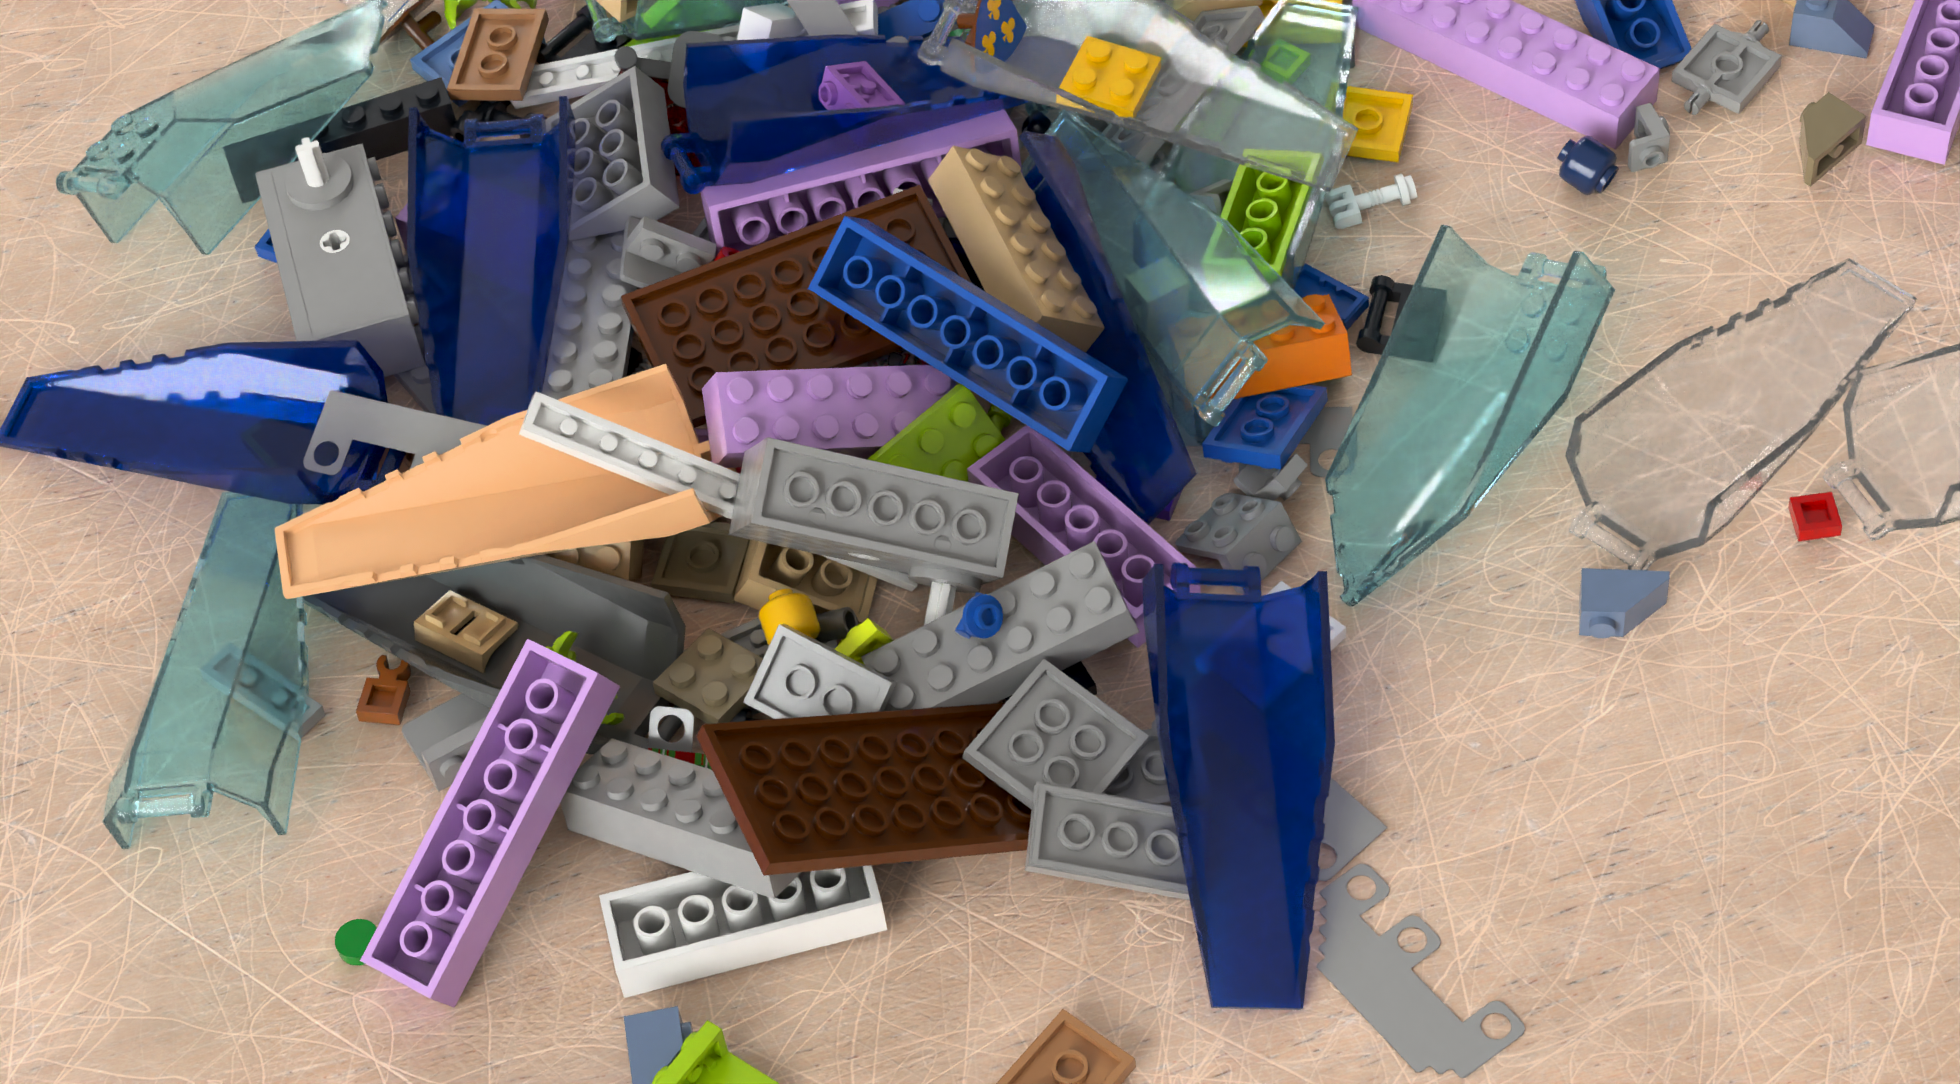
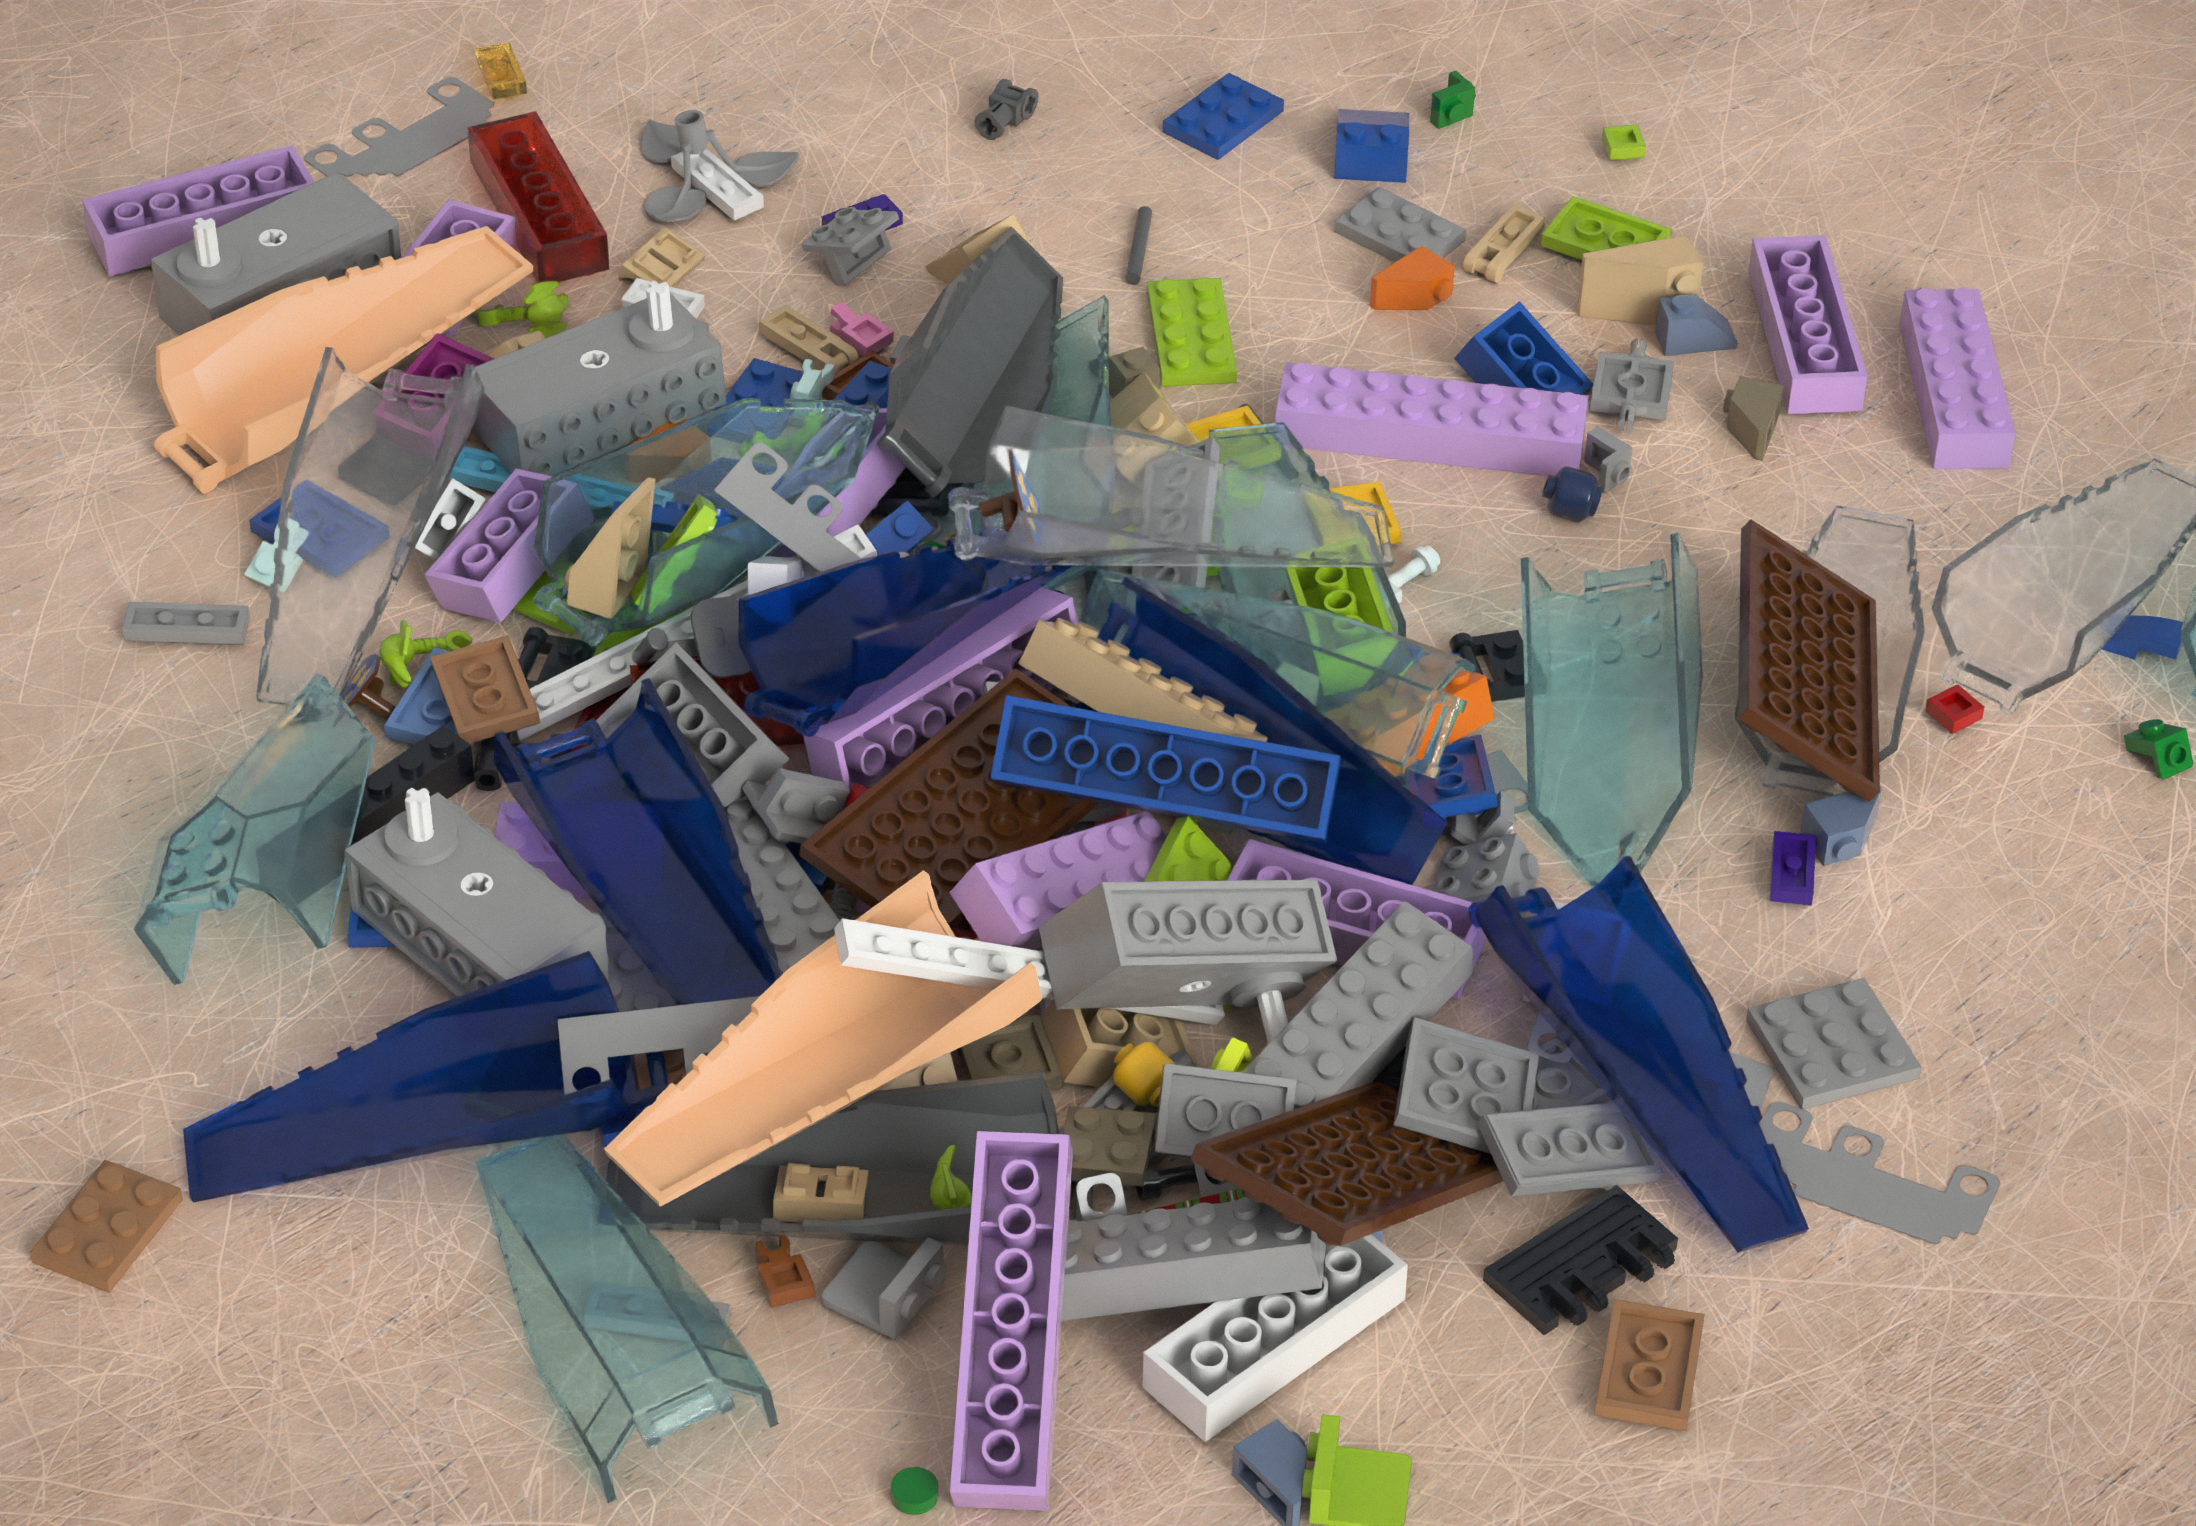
camera: 35 degrees left, 10 degrees down
medium lavender bracket [819,61,905,141] -> none
blue plate [955,592,1003,639] -> none
yellow plate [1058,36,1162,123] -> none
none -> black hinge [1483,1185,1678,1335]
none -> reddish brown plate [1738,519,1880,802]
none -> light grey plate [1746,978,1922,1109]
none -> dark purple plate [1770,831,1816,905]

